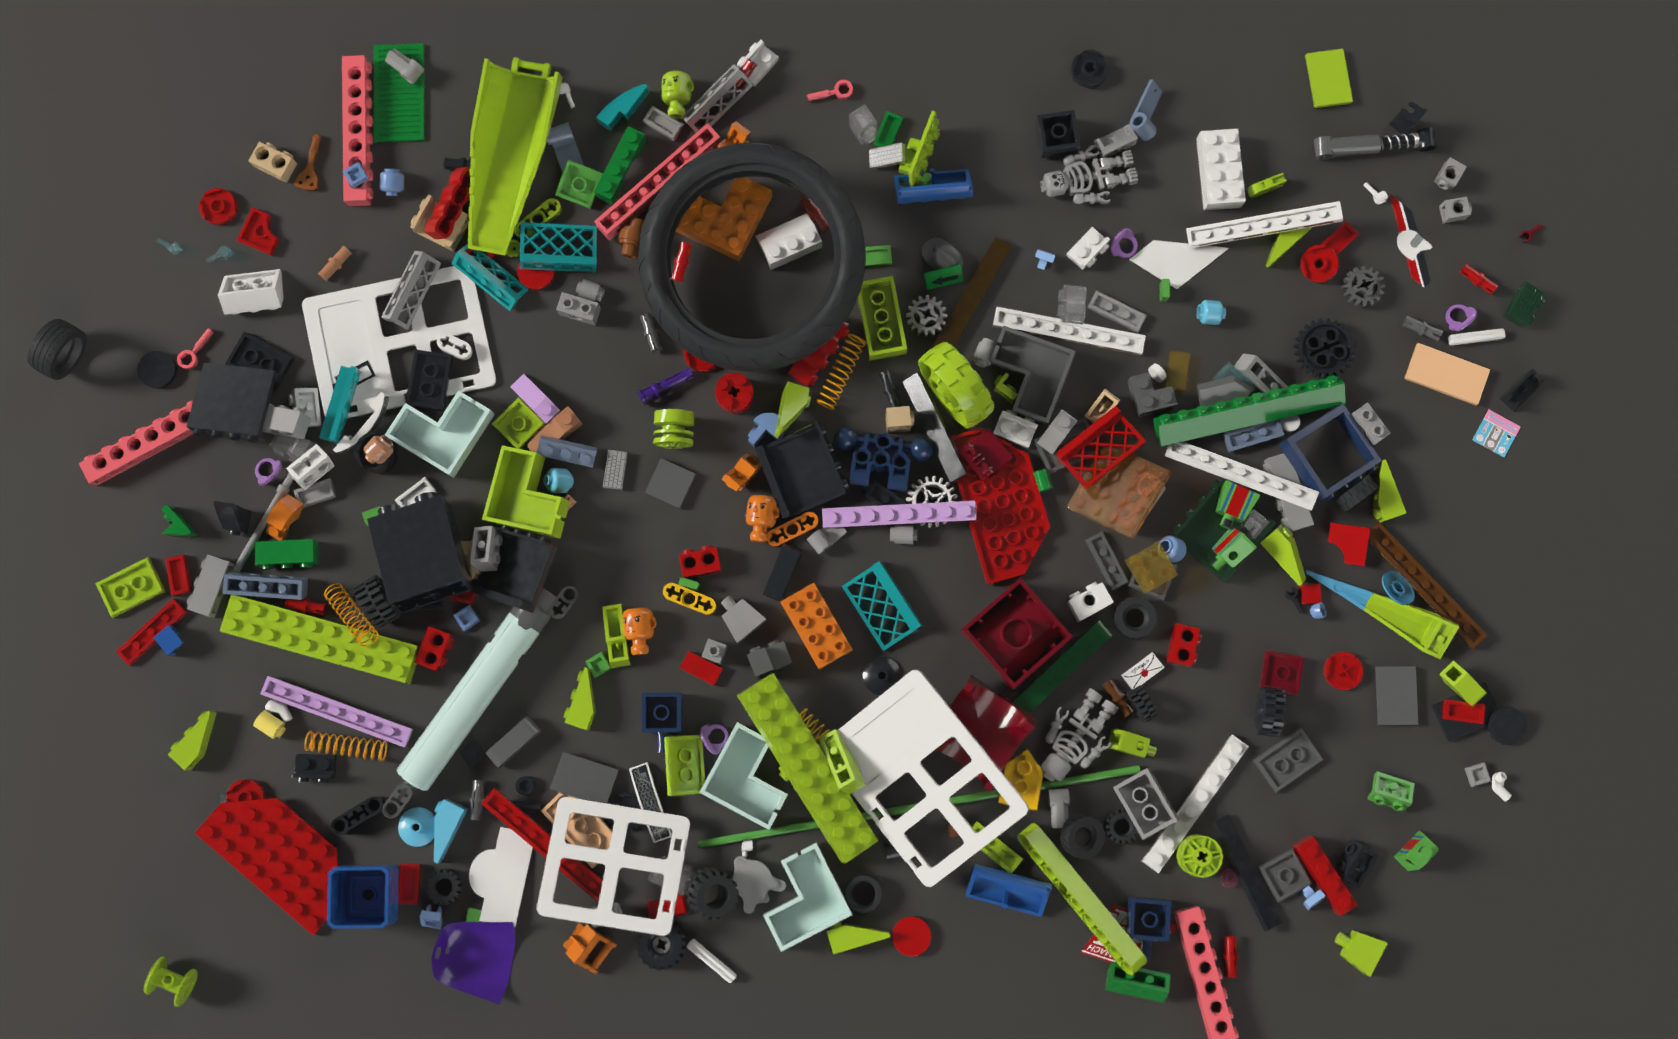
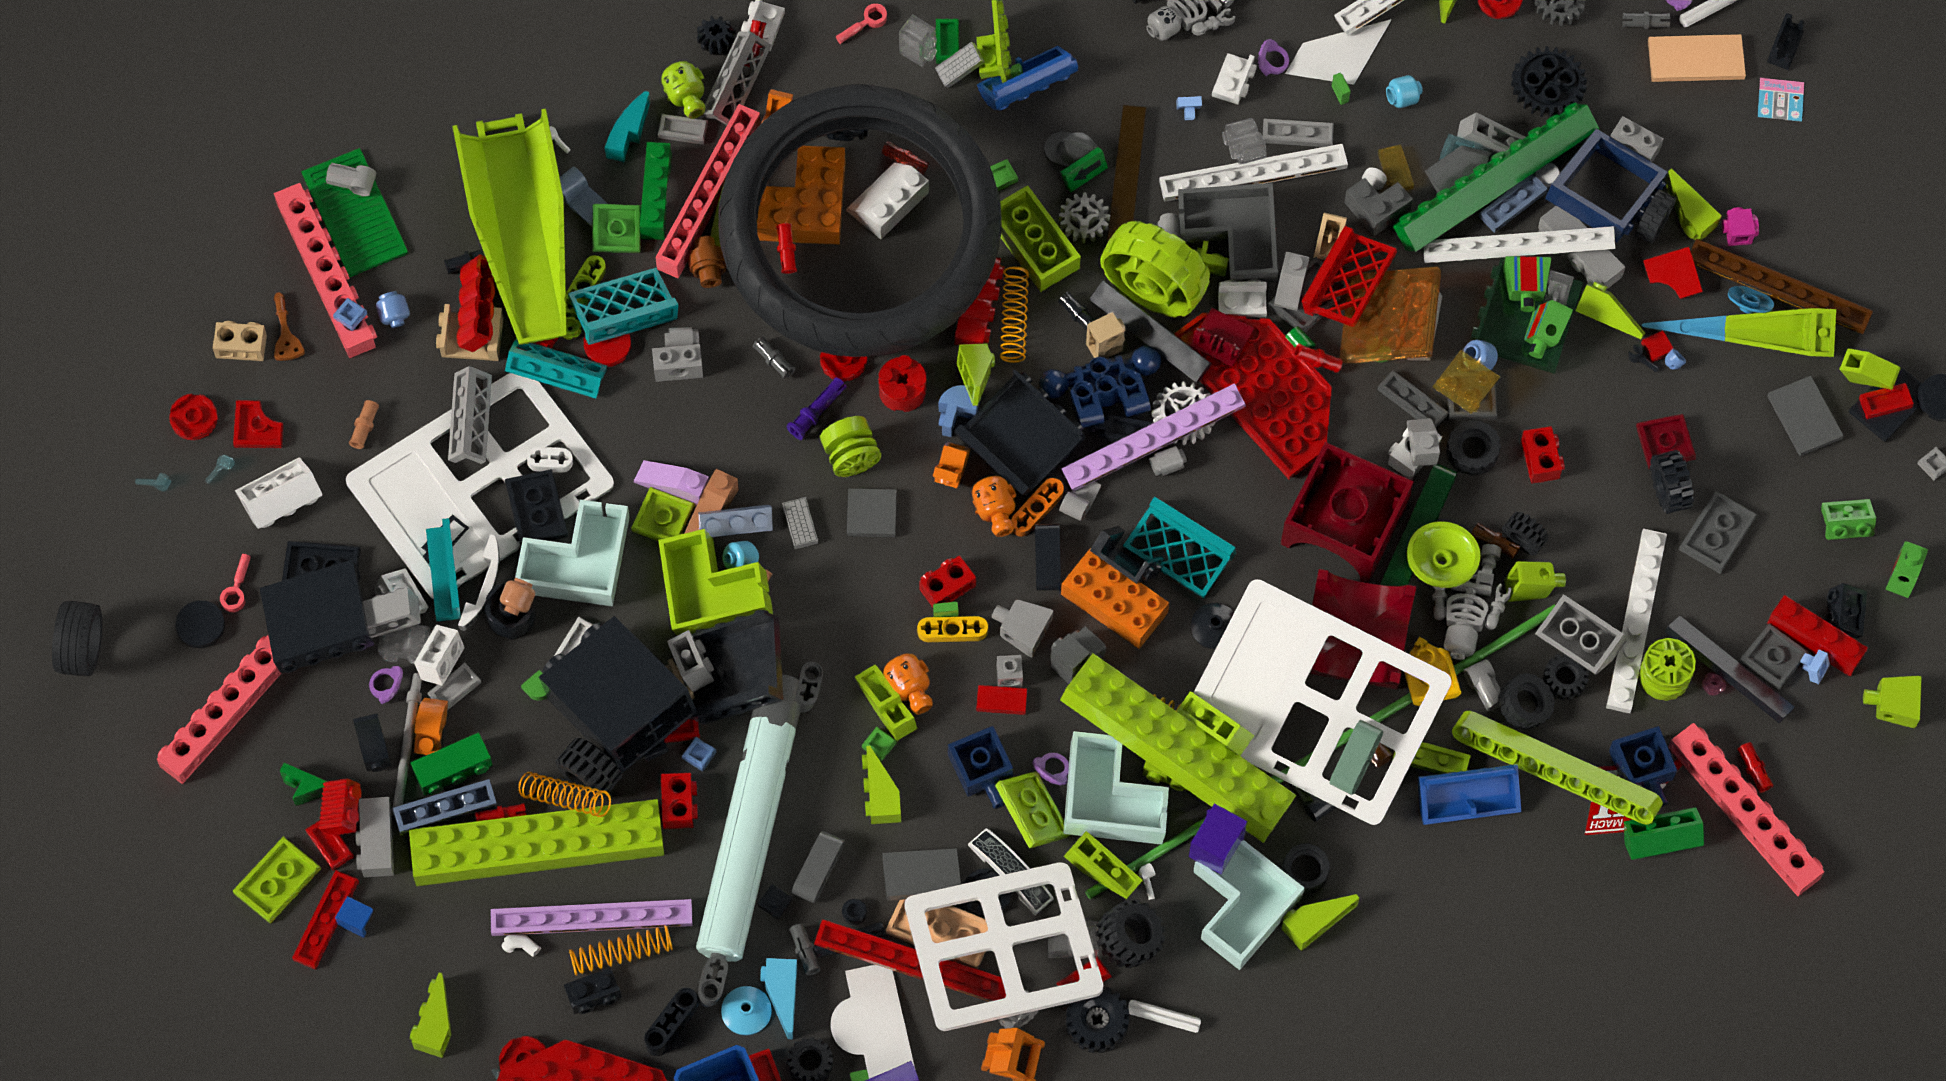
camera: 25 degrees left, 15 degrees down
light yellow brick [253,710,286,739] -> none
light grey tile [733,856,786,914] -> none
red tile [892,916,931,957] -> none
white tile [1121,652,1164,689] -> none
red tile [1324,652,1363,690] -> none
none -> red brick [318,778,362,835]
none -> black gear [697,15,736,55]
none -> lime slope [1064,831,1142,899]
none -> black panel [1090,526,1164,584]
none -> dark purple piece [1189,803,1247,875]
none -> red pin [1293,344,1343,373]
none -> sand green beam [1329,720,1383,795]
none -> light grey slope [1407,418,1440,466]
none -> lime dish [1407,522,1480,588]
none -> dark pink brick [1721,207,1759,246]

